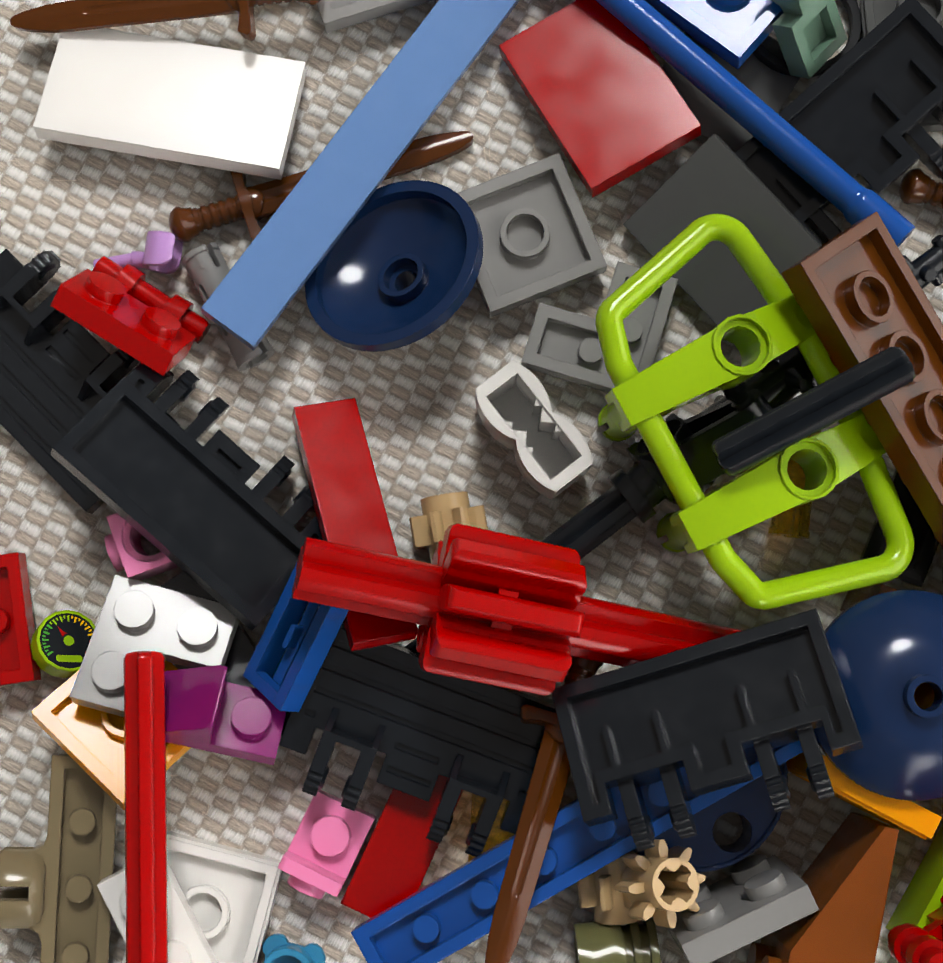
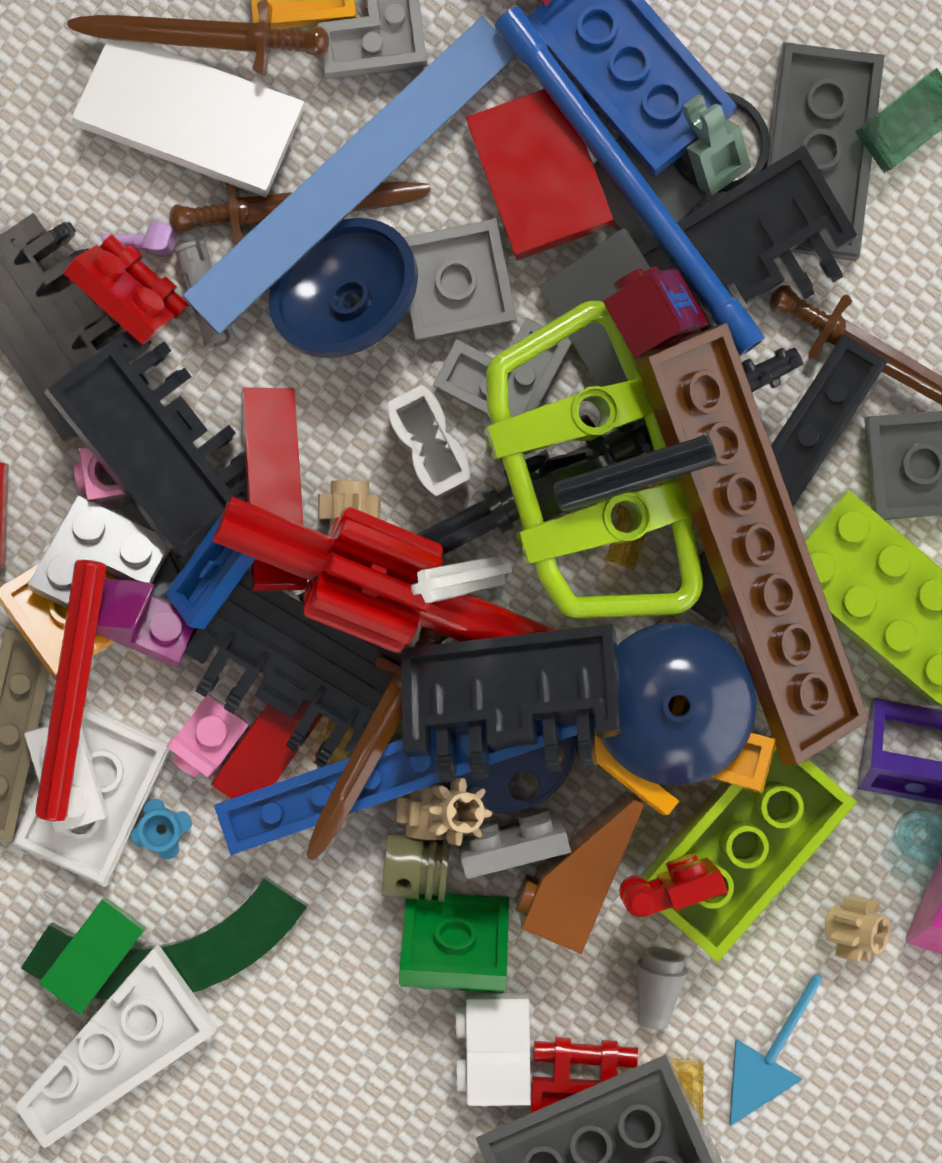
camera: 10 degrees right, 5 degrees up
tile [31,610,95,678] -> none
none -> white axle [411,556,512,603]
none -> dark red brick [602,266,709,358]

